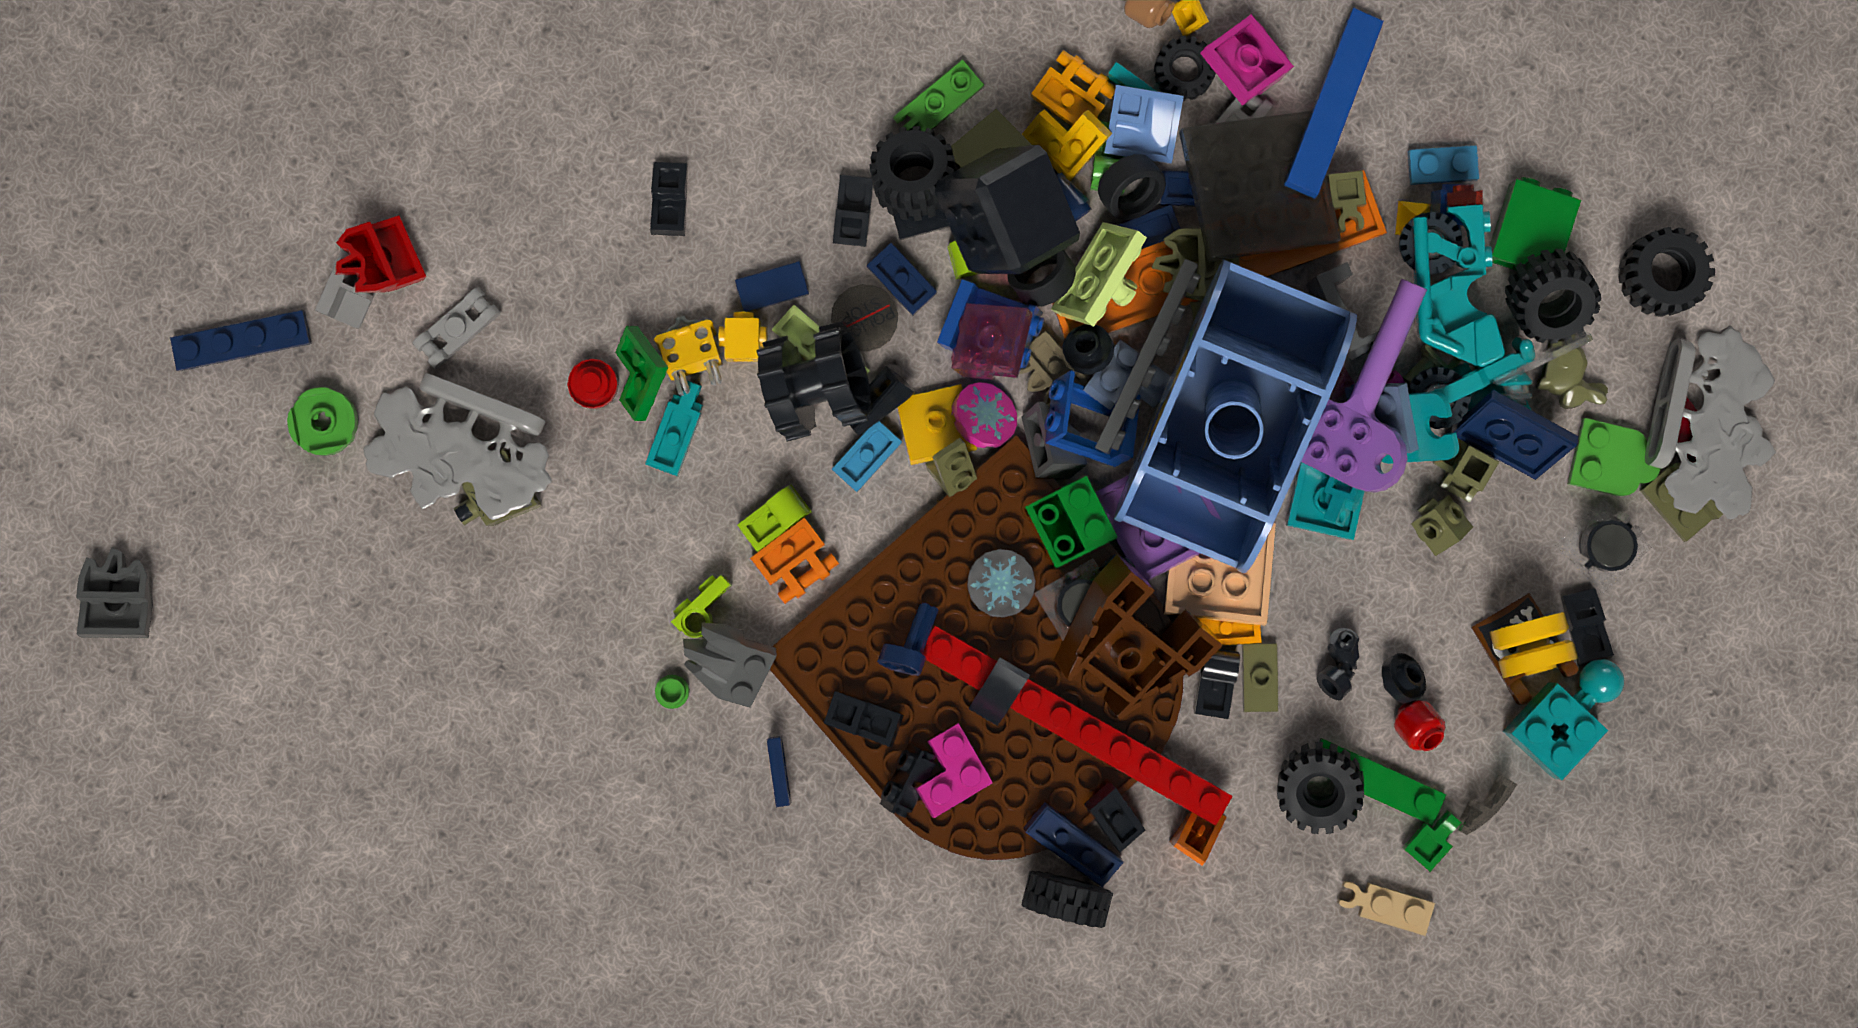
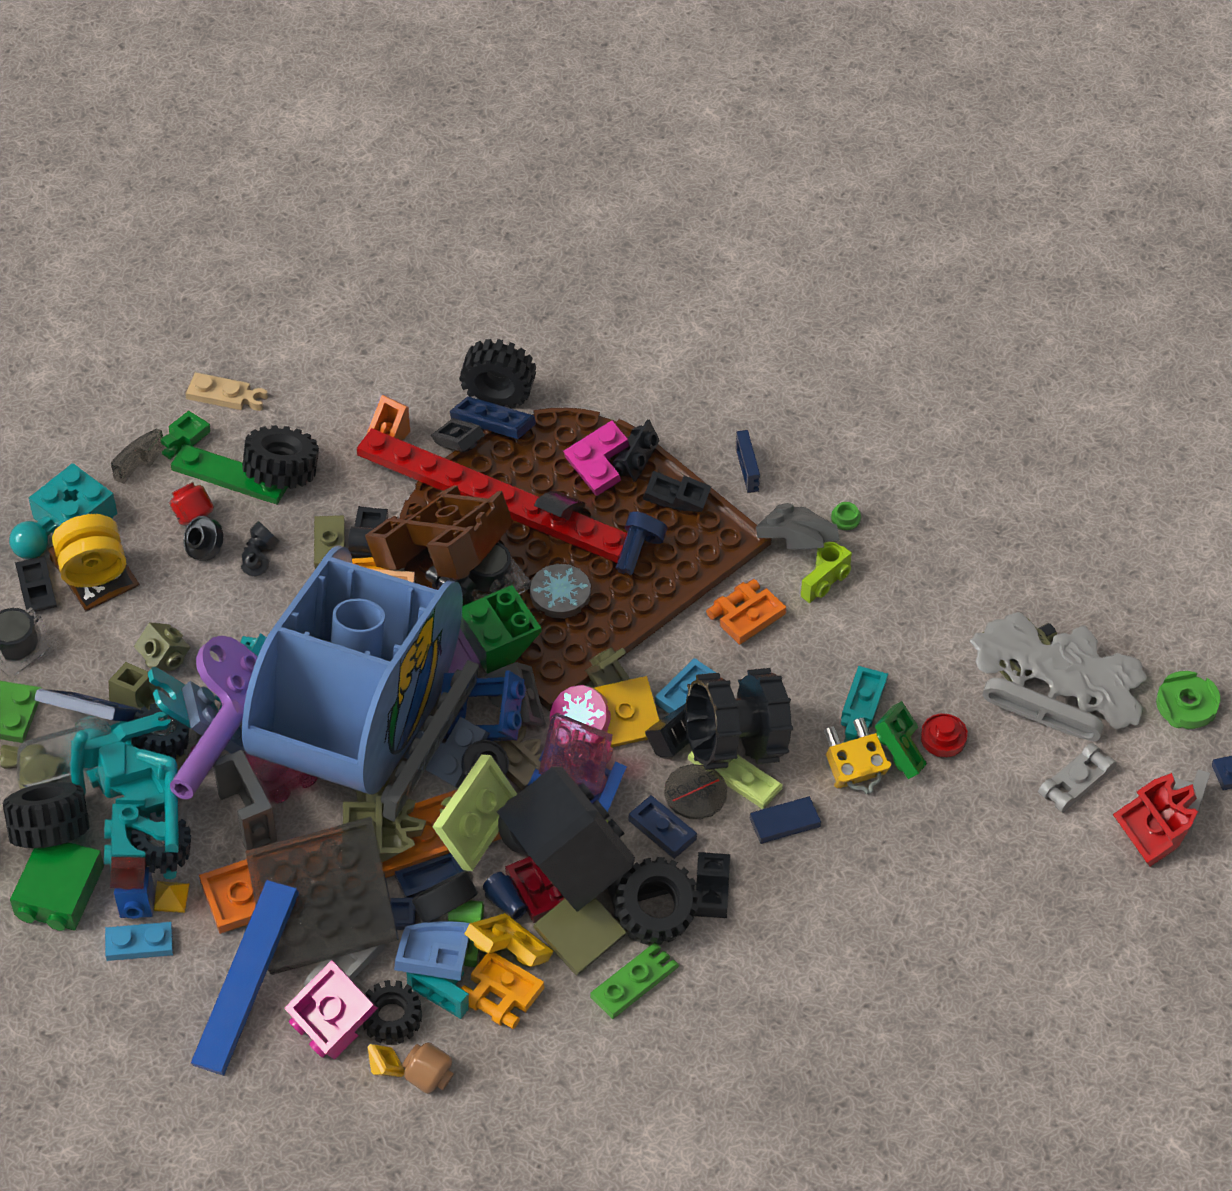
camera: 175 degrees right, 35 degrees down
black slope [650,162,688,236] -> none
yellow brick [718,312,767,362] -> none
lime plate [737,484,812,552] -> none
olive plate [1326,171,1366,233] -> none

